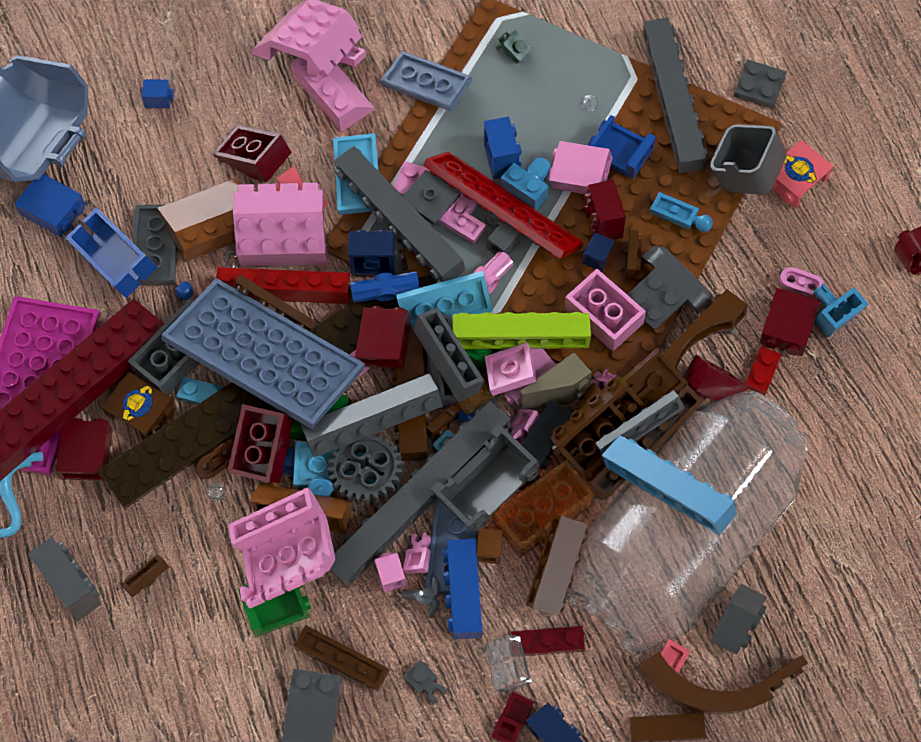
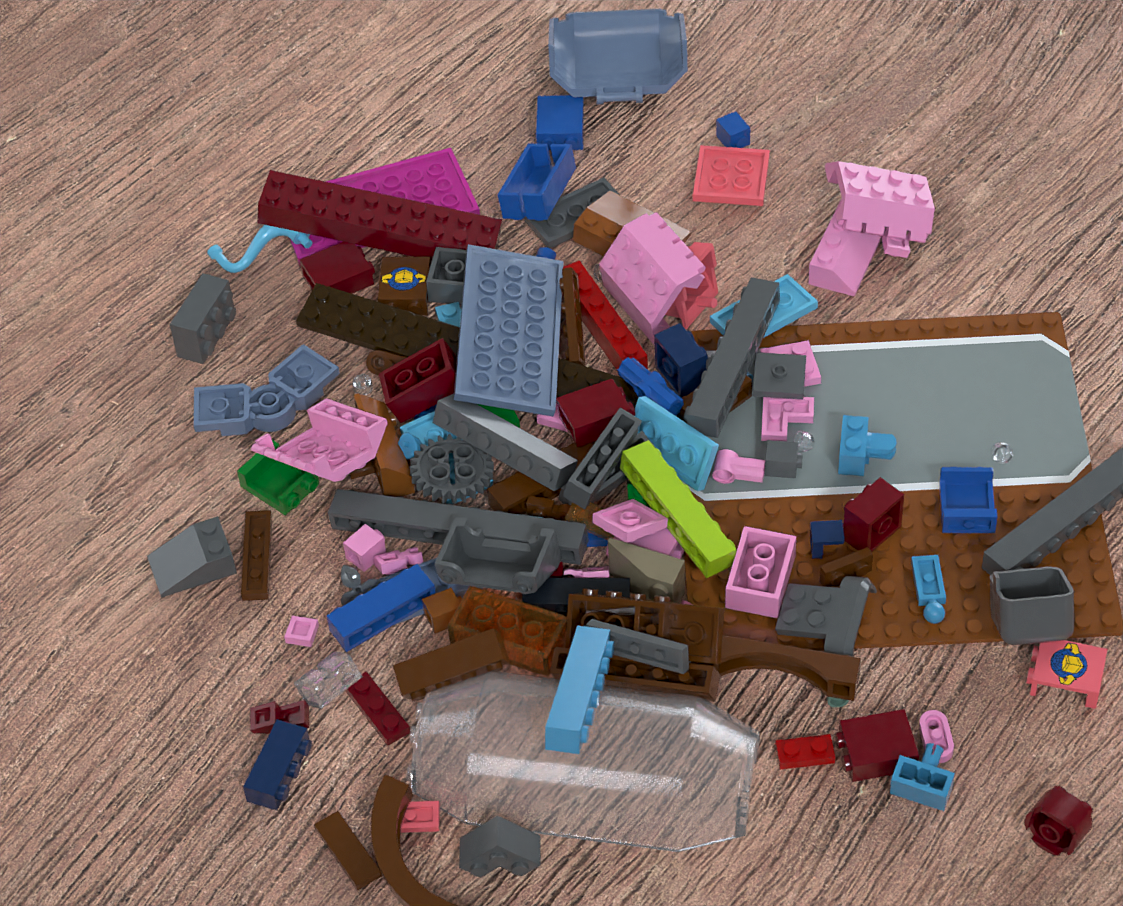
camera: 60 degrees right, 15 degrees down
reddish brown plate [121,555,169,598] -> none
dark red slope [213,125,292,182] -> none
sand blue tile [380,51,473,112] -> none
dark grey plate [403,659,447,705] -> none
red plate [423,151,584,259] -> none
blue brick [484,116,522,180] -> none
bracket [495,30,532,64] -> none
bright pink brick [547,141,612,194] -> none
dark red slope [683,354,748,401] -> none
none -> sand blue plate [194,344,340,436]
none -> bright pink plate [285,616,319,647]
none -> coral plate [693,145,770,206]

